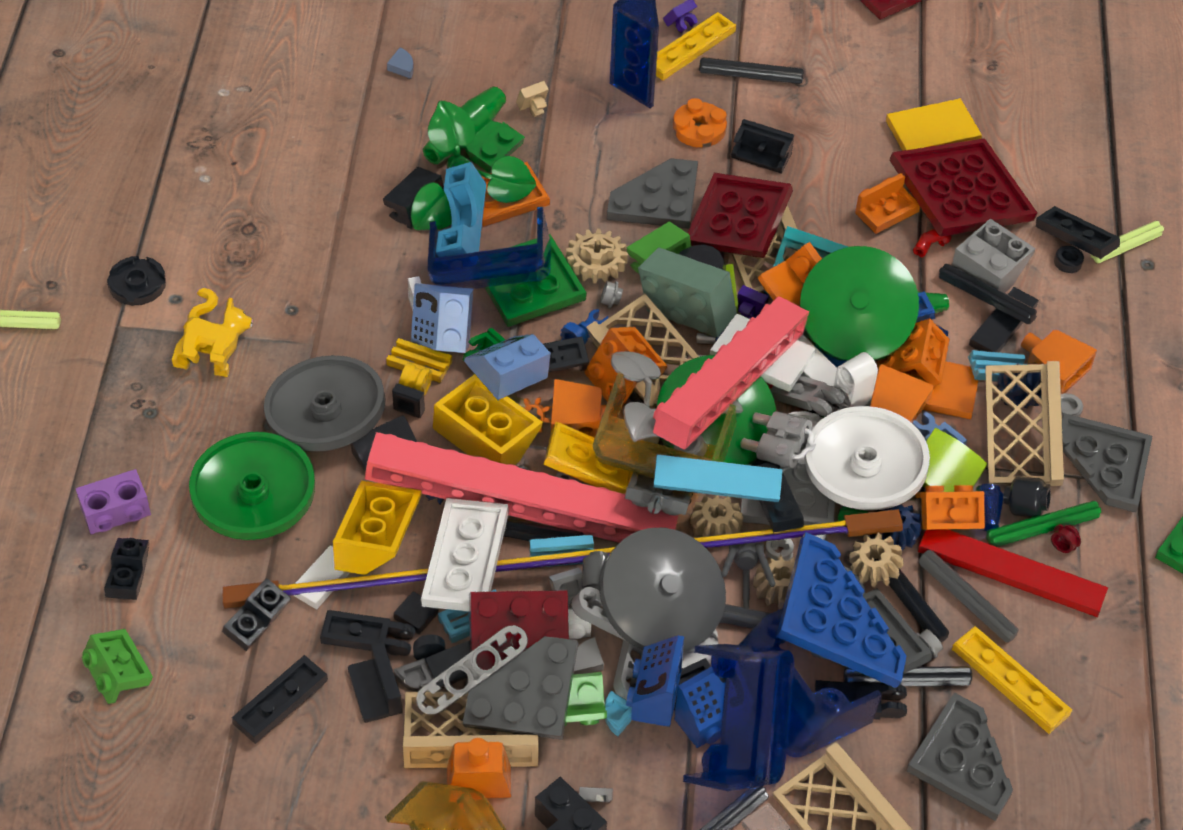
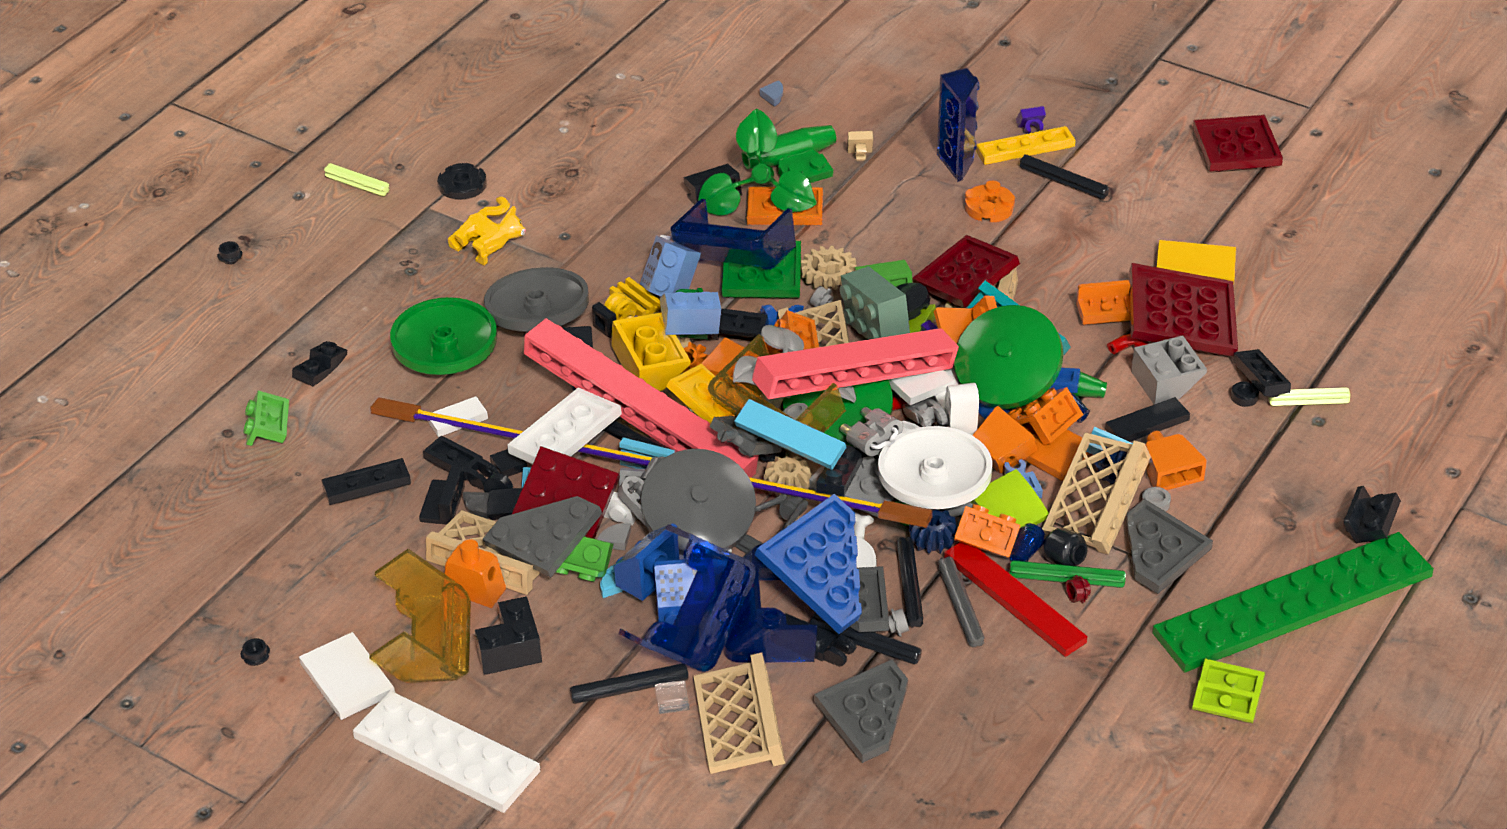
camera: 30 degrees right, 10 degrees down
medium lavender brick [75,469,151,534] -> none
black slope [222,578,291,652] -> none
yellow slope [333,480,422,575] -> none
light grey beam [416,625,528,715] -> none
dark azure arch [436,162,486,274] -> none
light grey tile [579,787,613,802] -> none
dark grey plate [607,158,698,229] -> none
black hinge [731,119,794,174] -> none
tan gear [849,532,904,588] -> none
black axle [939,264,1037,325] -> none
yellow tile [952,626,1073,734] -> none

